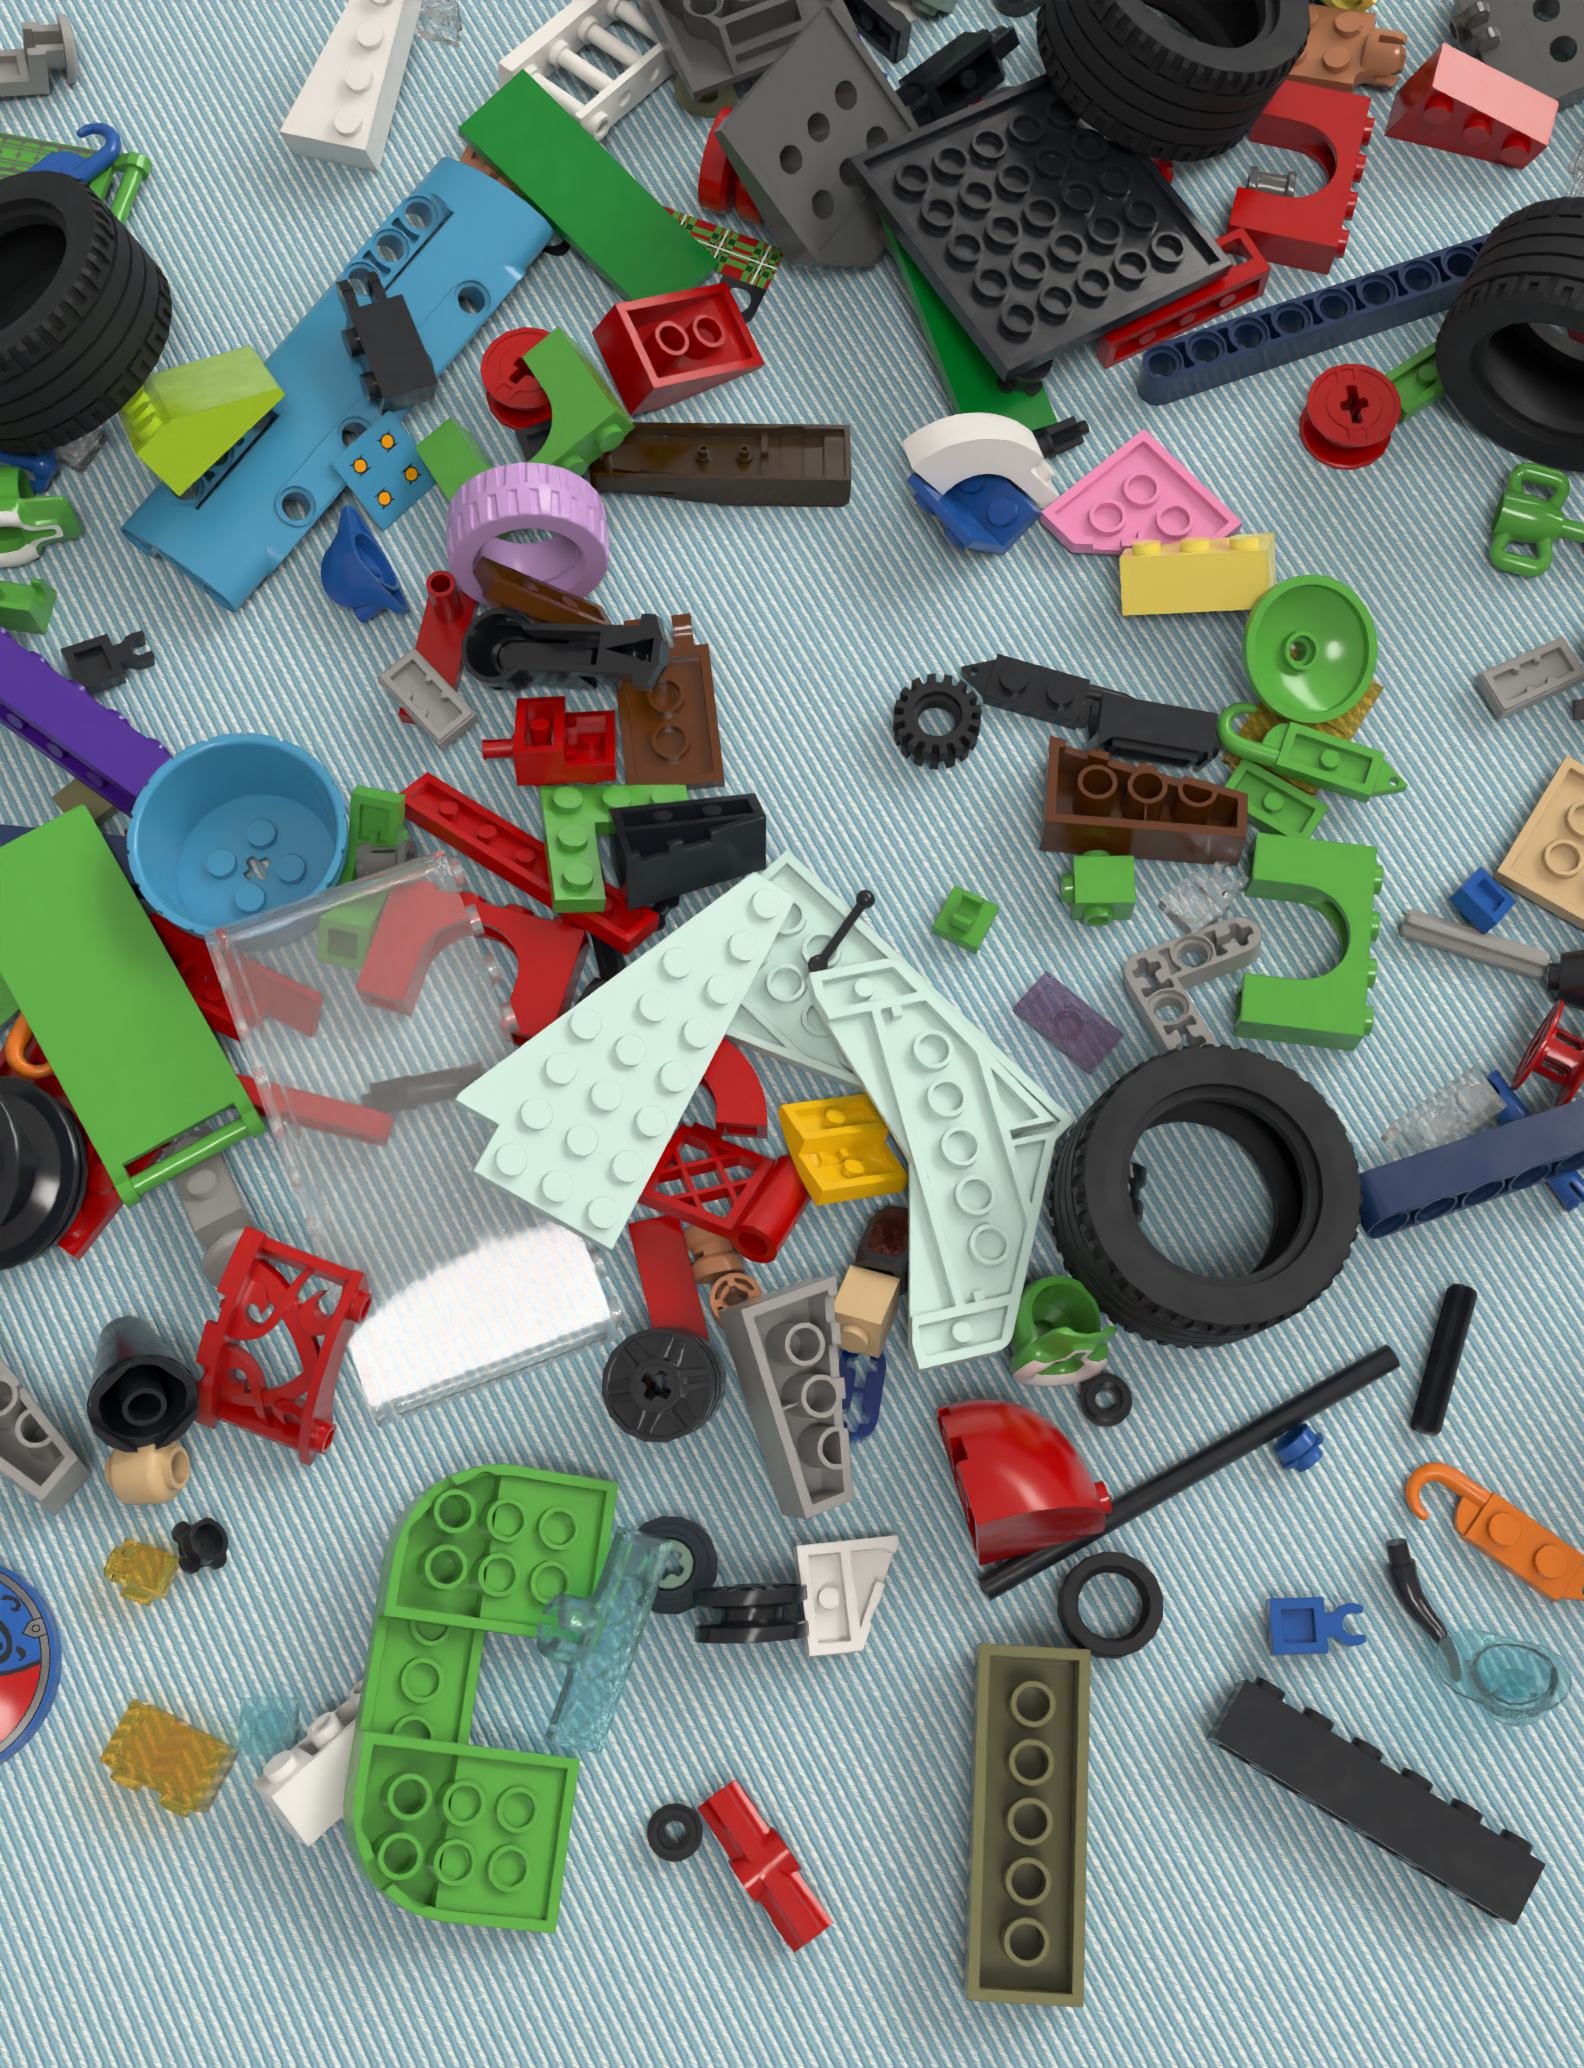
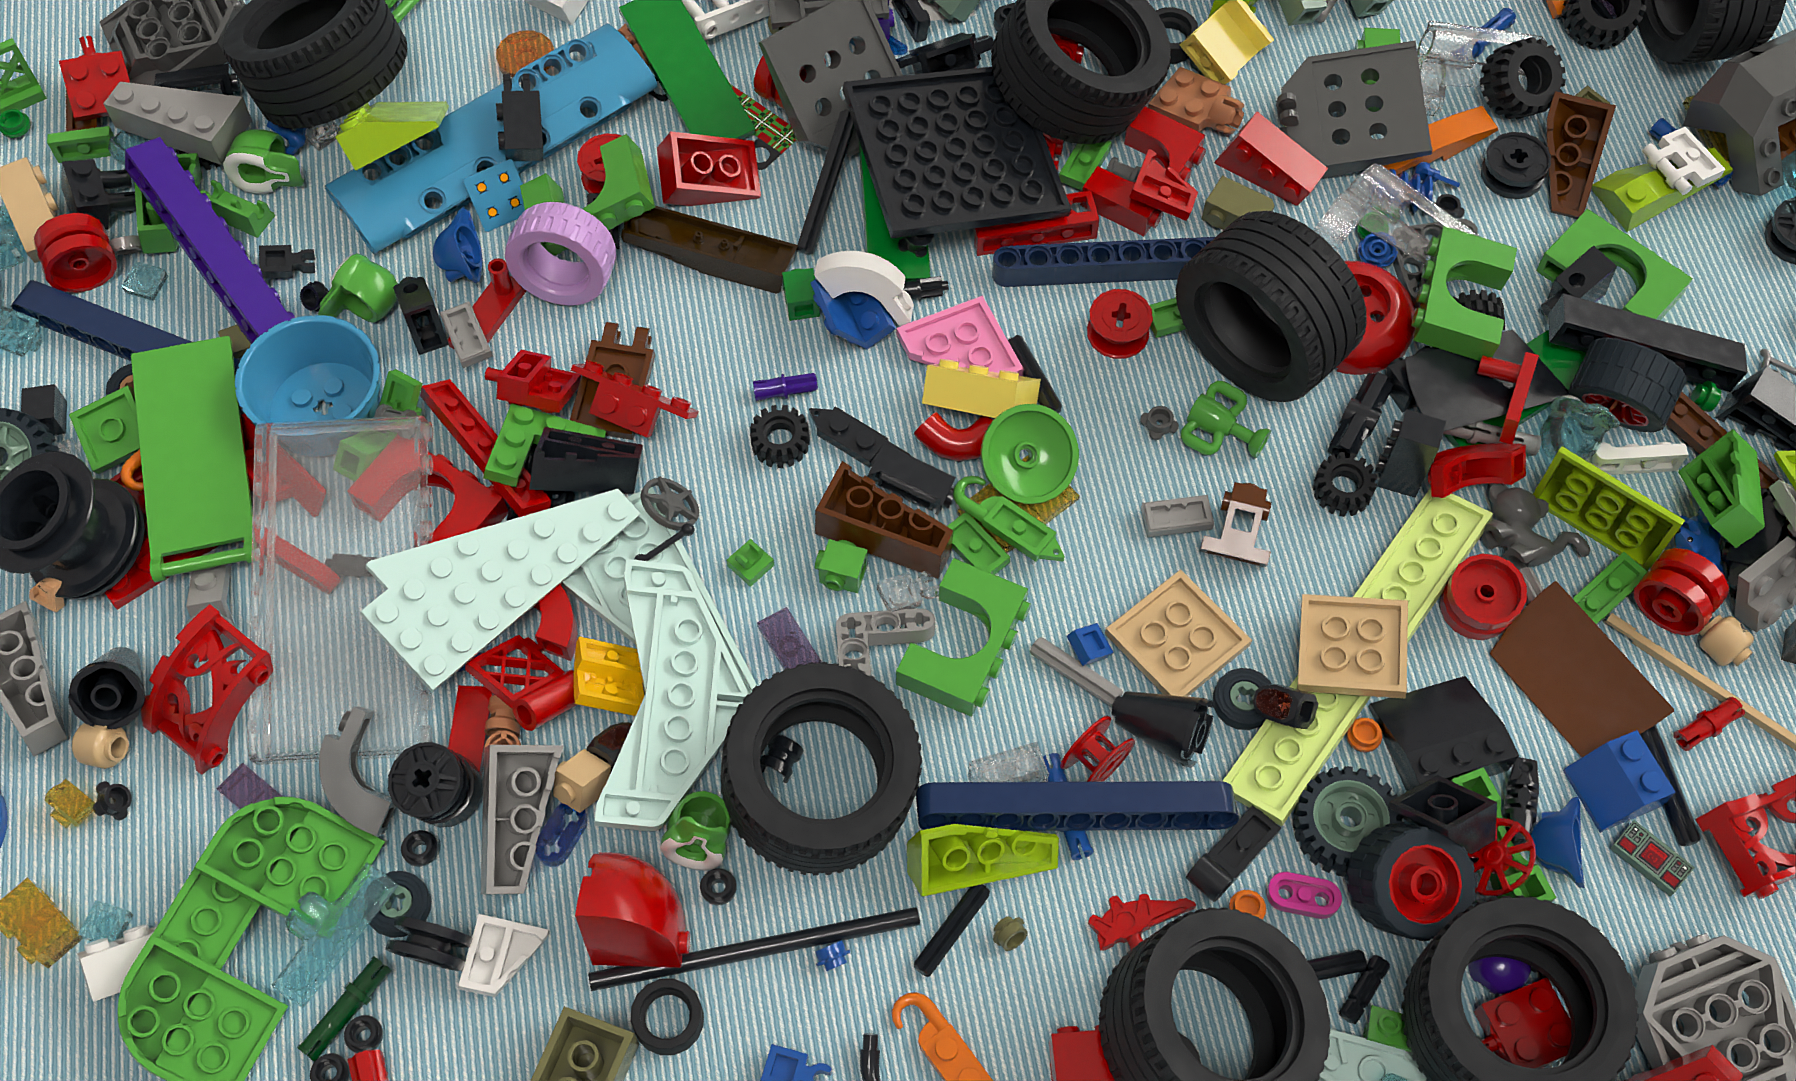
camera: 15 degrees right, 10 degrees down
black piece [461,608,670,692] -> none
reddish brown plate [473,556,613,640] -> none
none -> clear purple tile [216,763,283,810]
none -> dark green pin [297,956,392,1062]
none -> black plate [300,281,329,312]
none -> bright green piece [318,253,398,323]
none -> dark grey arch [319,707,396,836]
none -> black plate [344,1015,383,1053]
none -> black torso [393,277,449,355]
none -> black plate [401,830,438,867]
none -> clear orange tile [496,30,554,77]
none -> red bracket [570,360,699,437]
none -> dark grey wheel [640,476,699,531]
none -> dark purple axle [753,373,818,401]
none -> green brick [782,268,820,321]
none -> black axle [797,110,855,255]
none -> lime wedge [907,824,1059,897]
none -> red cylinder [914,412,993,461]
none -> olive plate [993,916,1028,951]
none -> black axle [1008,335,1062,414]
none -> bright green plate [1059,140,1112,190]
none -> red wing [1129,149,1198,221]
none -> dark grey plate [1140,406,1179,440]
none -> olive hinge [1201,175,1275,230]

